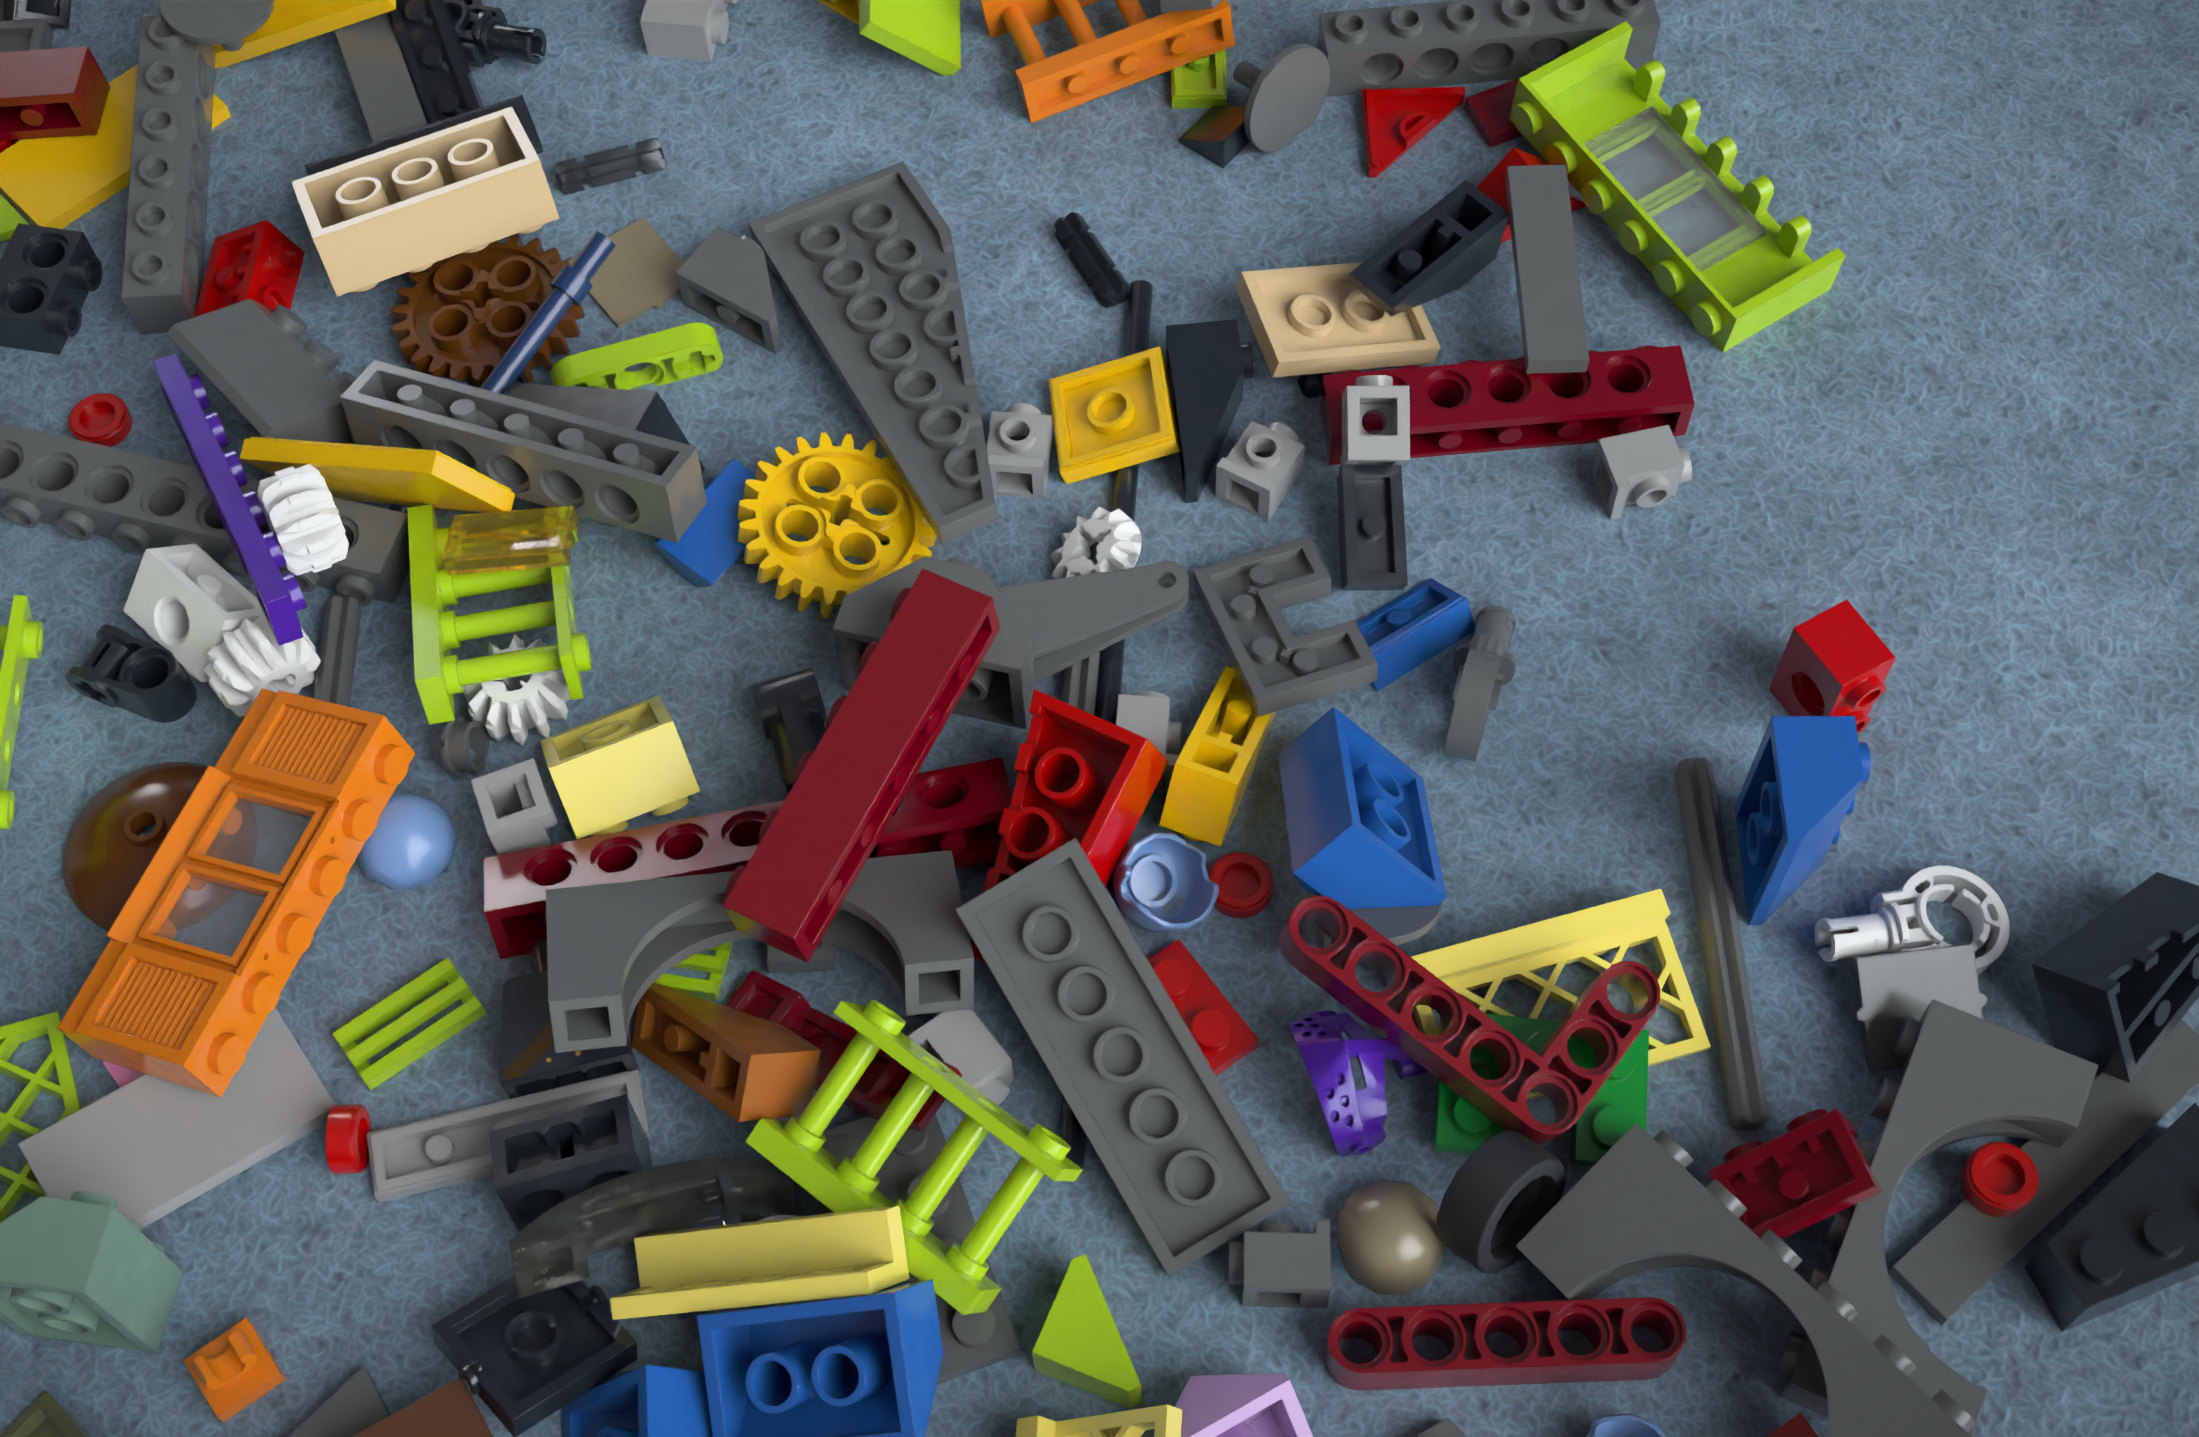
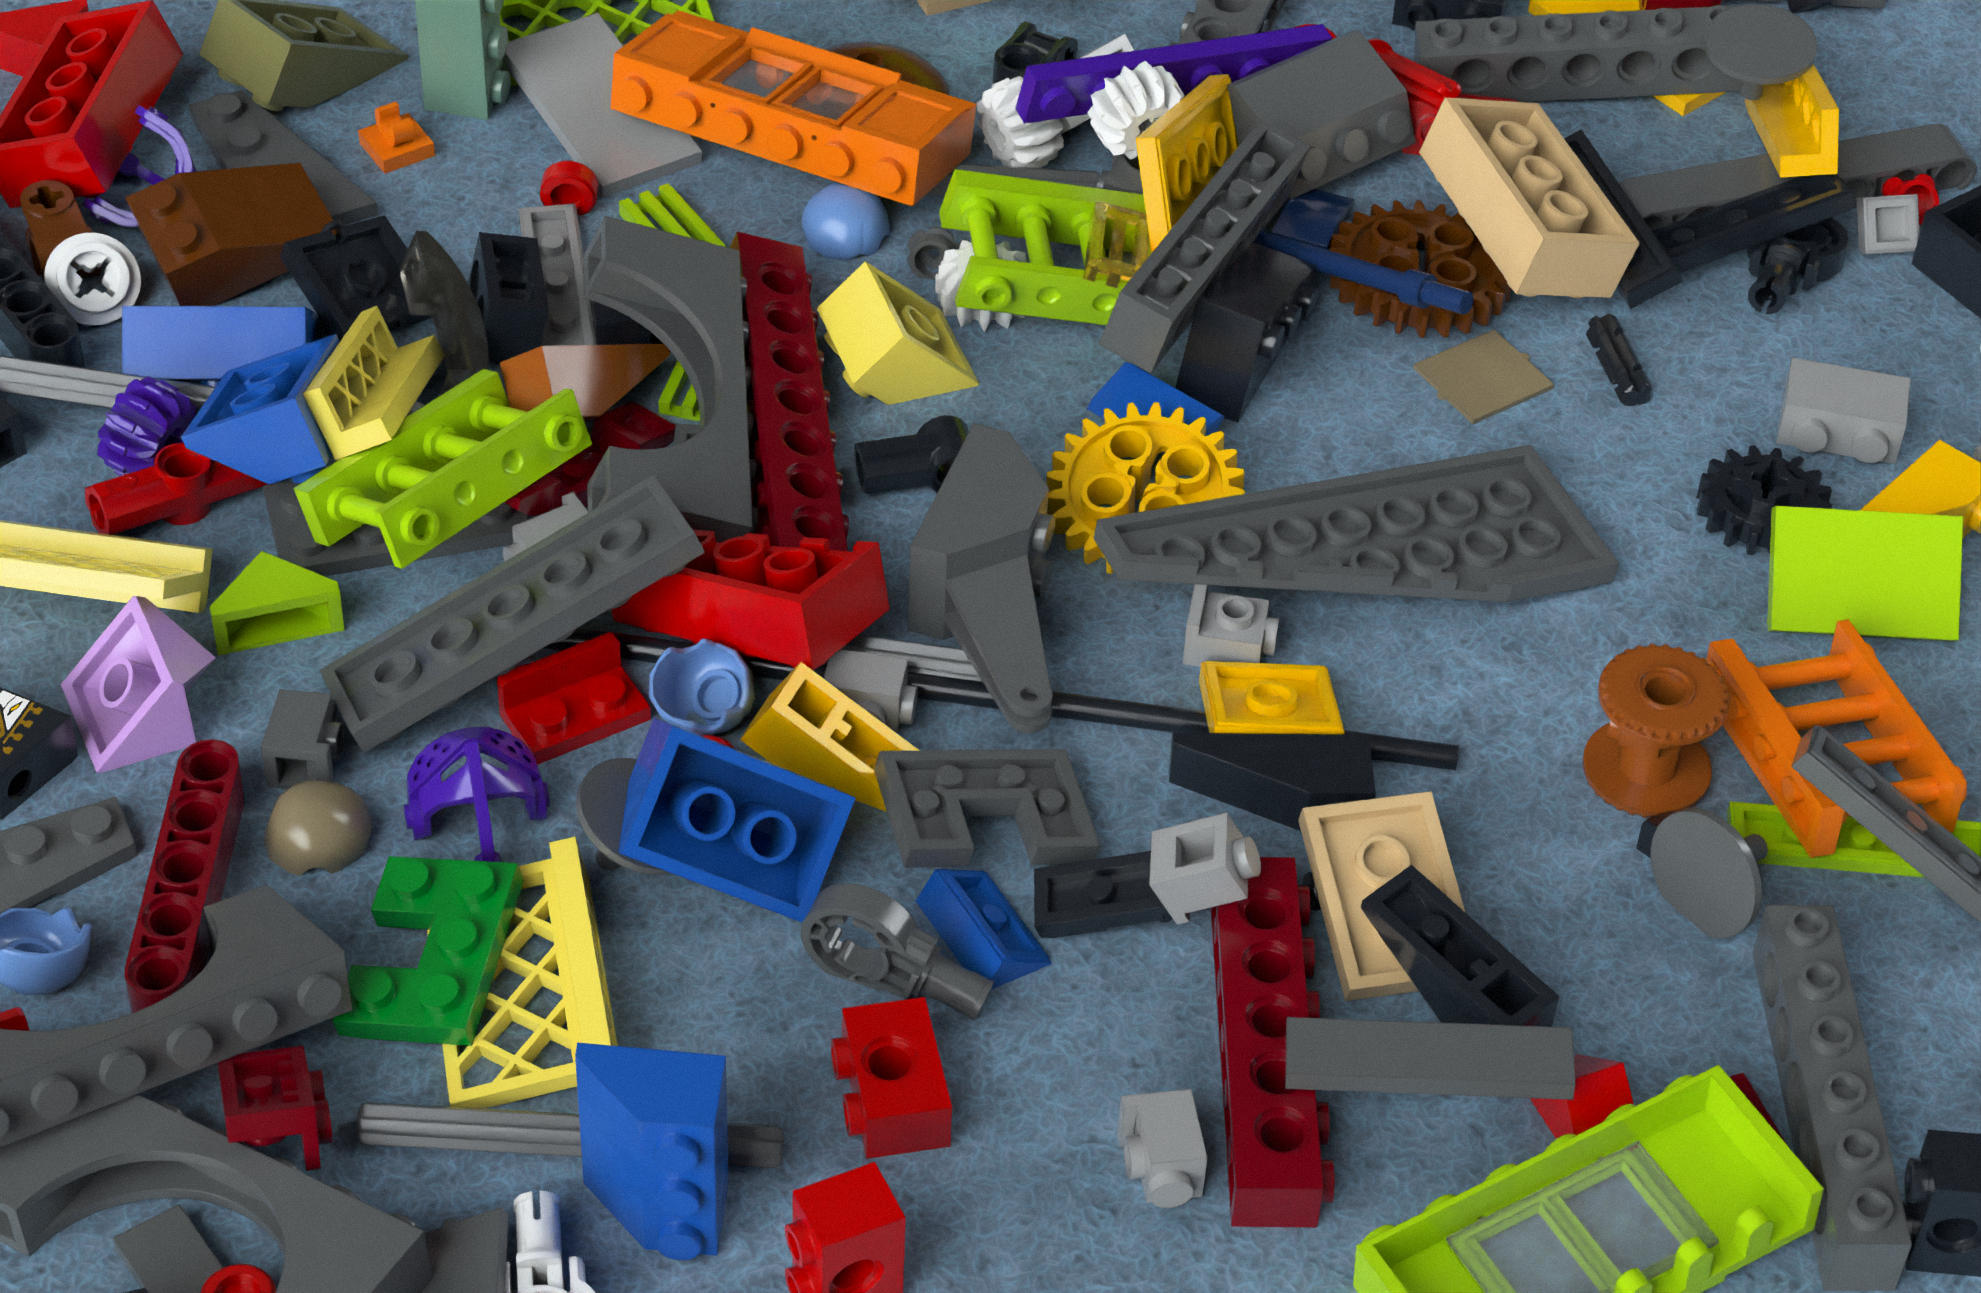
camera: 90 degrees right, 15 degrees down
light grey brick [471,758,559,855] -> none
lime beam [550,323,724,390] -> none
dark grey slope [675,226,783,354] -> none
dark red brick [722,569,1000,963] -> none
white gear [1050,507,1141,579] -> none
black axle [1054,212,1129,308] -> none
light grey brick [1215,421,1305,521] -> none
dark red beam [1279,895,1660,1145] -> none
red tile [1361,86,1465,178] -> none
black tyre [1436,1130,1566,1273] -> none
none -> red brick [830,997,952,1159]
none -> red axle [1367,39,1462,111]
none -> dark orange hose [1582,644,1730,818]
none -> black gear [1696,445,1833,556]

